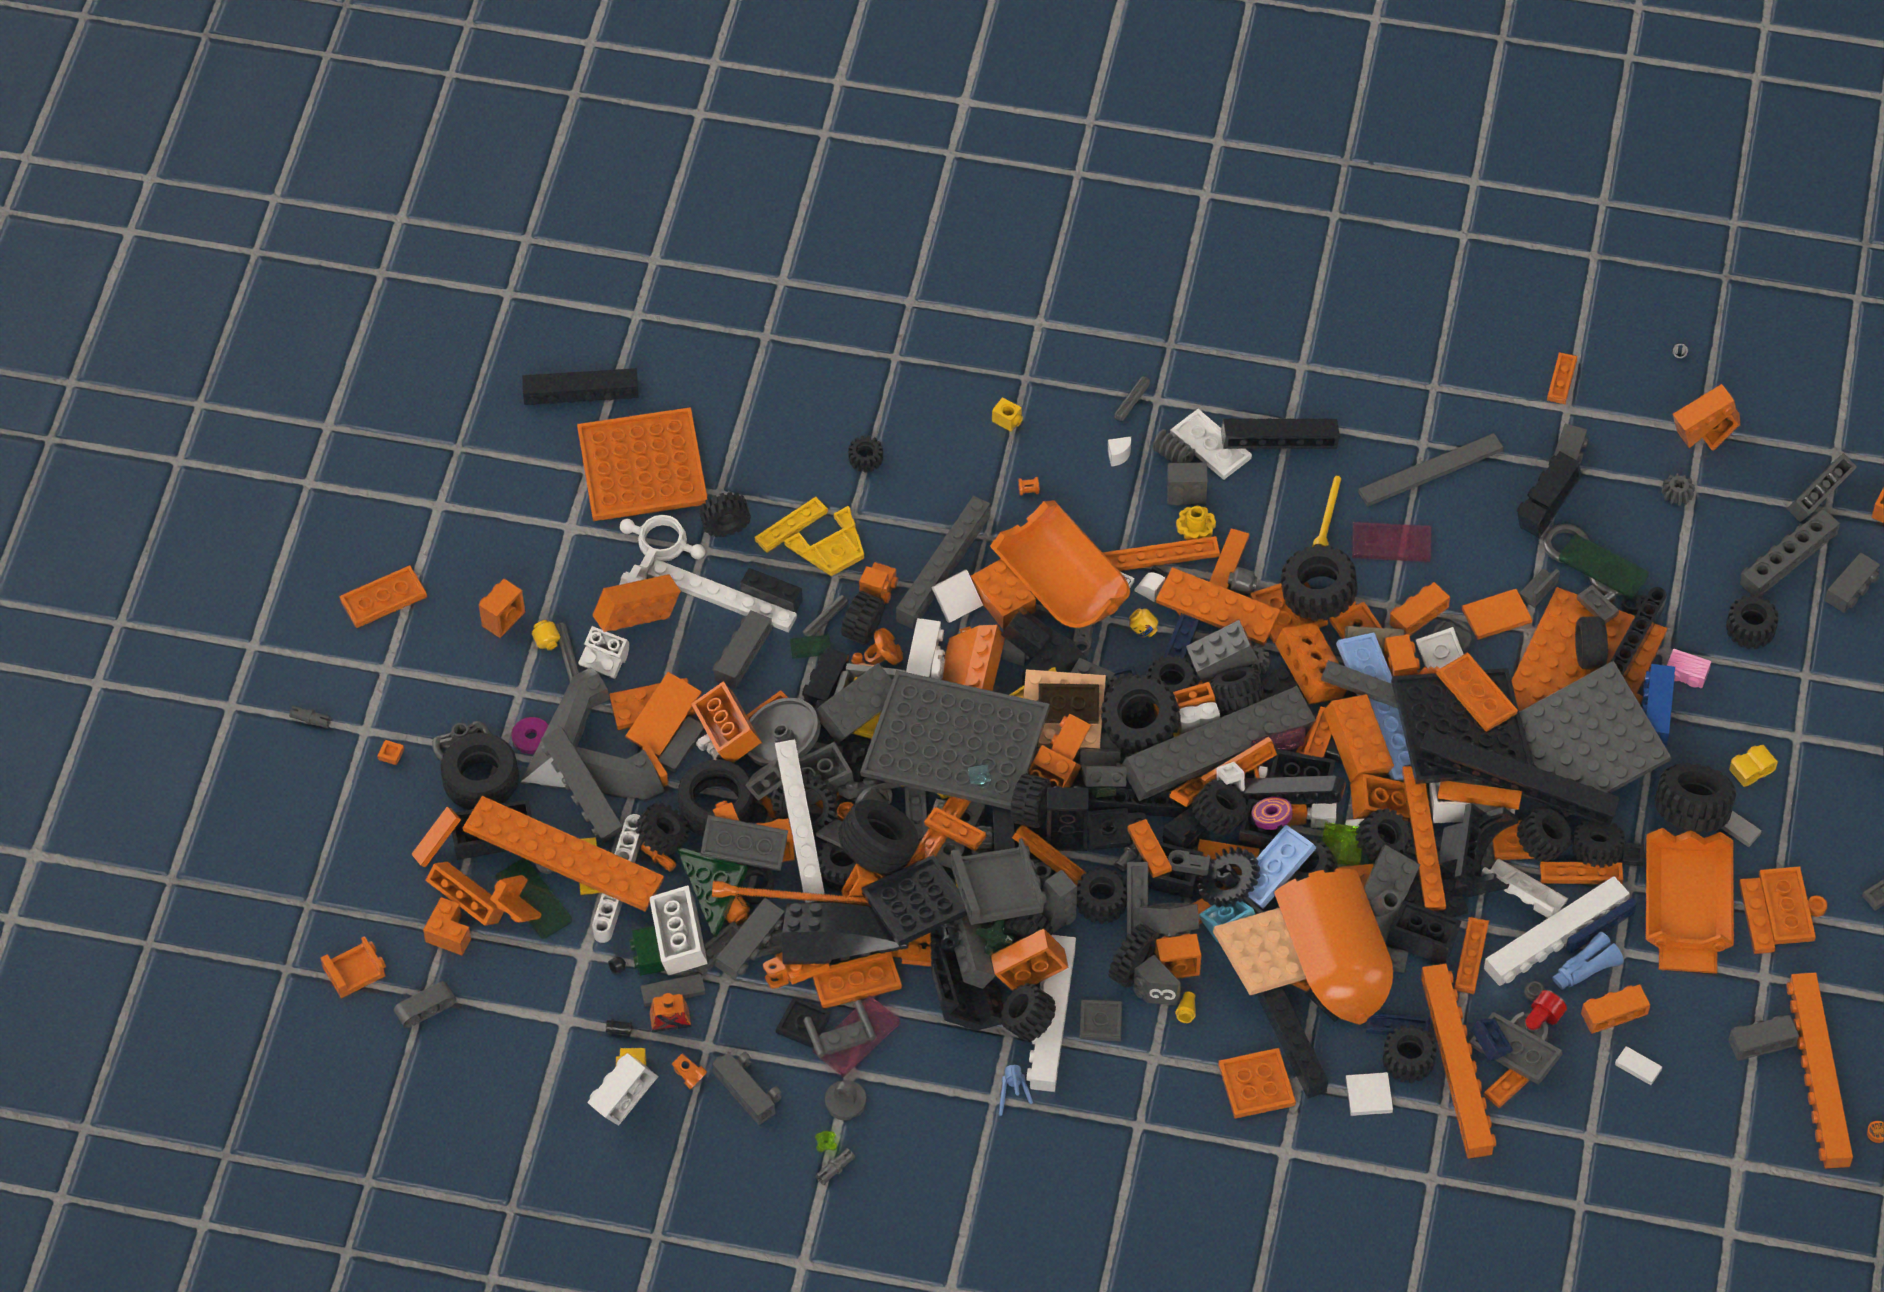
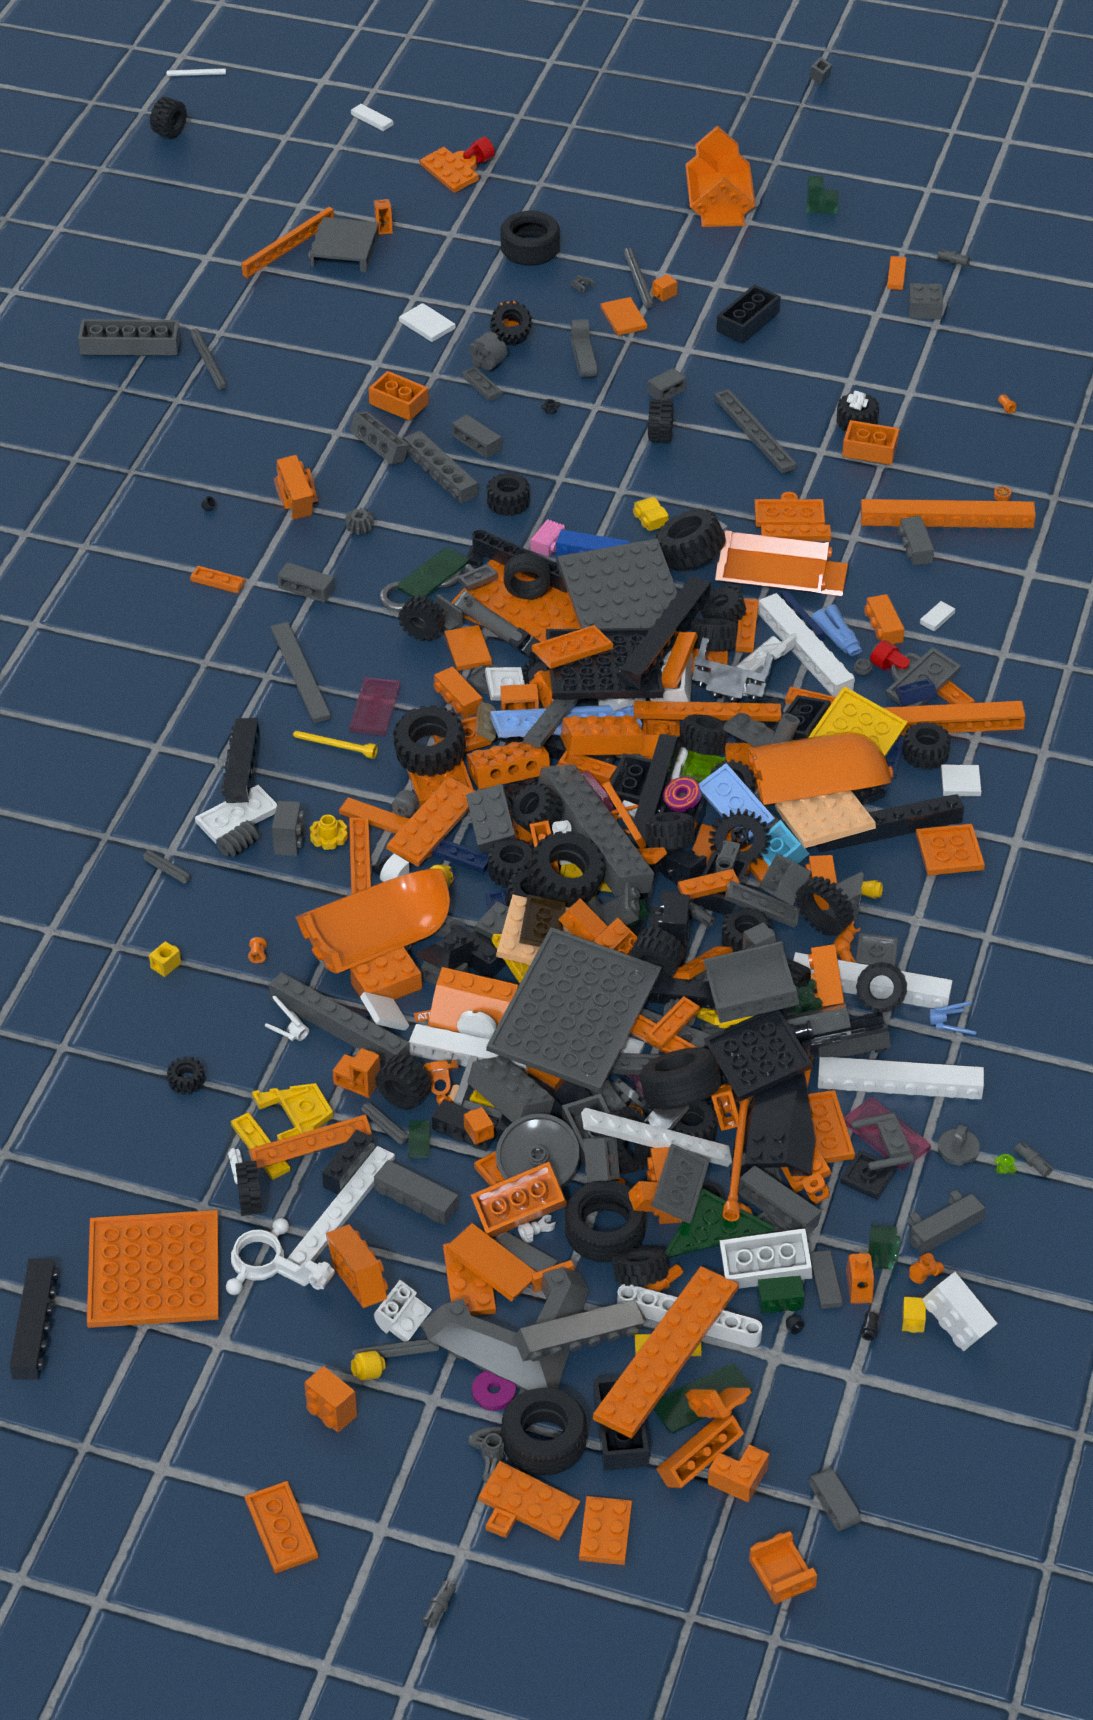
camera: 85 degrees left, 10 degrees down
orange tile [412,807,461,867] -> none
clear light blue plate [968,764,991,785] -> none
white brick [1108,437,1131,466] -> none
white panel [1217,762,1245,792] -> none
black piece [1517,451,1582,539] -> none
none -> white axle [228,1148,243,1184]
none -> orange plate [248,1114,372,1169]
none -> white plant [265,996,309,1041]
none -> black tyre [398,595,446,642]
none -> dark grey piece [454,591,540,661]
none -> orange brick [464,1107,494,1145]
none -> orange plate [478,1461,580,1541]
none -> orange plate [579,1496,632,1565]
none -> yellow plate [808,686,908,757]
none -> white brick [818,1057,984,1099]
none -> orange arm [833,921,860,963]
none -> clear green brick [868,1224,901,1270]

